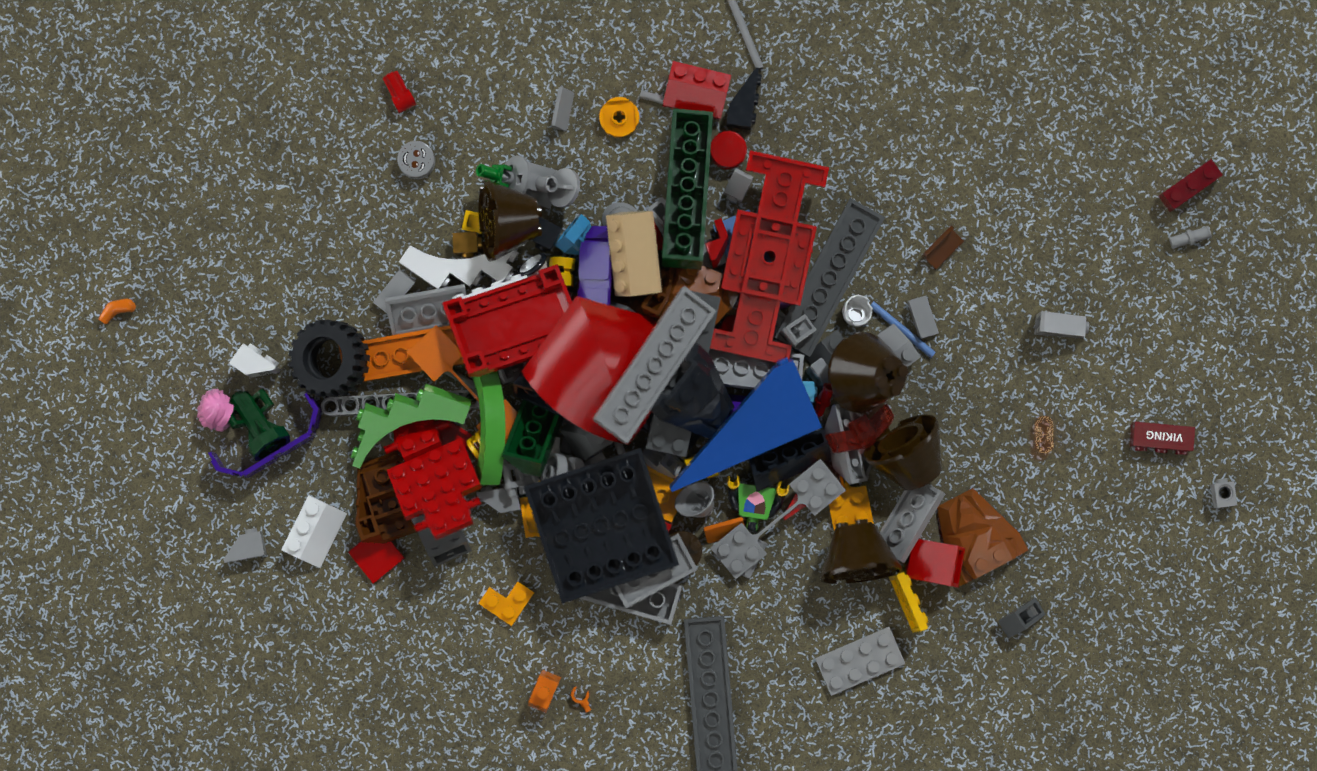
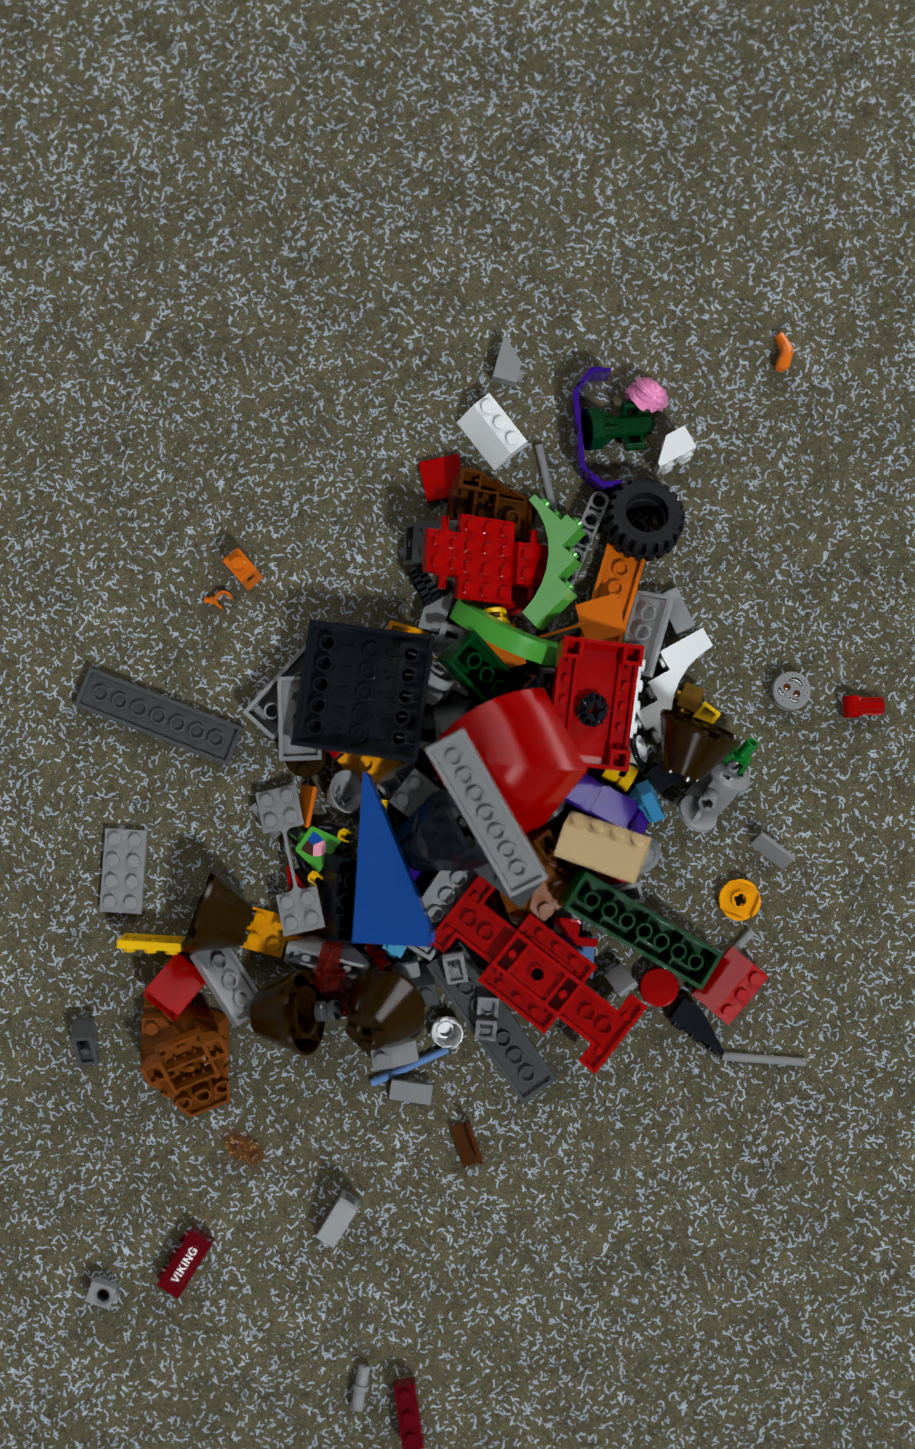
camera: 120 degrees right, 0 degrees up
light orange plate [478,581,535,626] -> none
none -> dark orange wedge [139,1028,230,1118]
none -> dark grey wheel [314,1000,342,1022]
none -> black tyre [408,566,441,606]
none -> flat silver slope [475,994,499,1041]
none -> light grey bar [535,444,558,512]
none -> black gear [577,693,610,727]

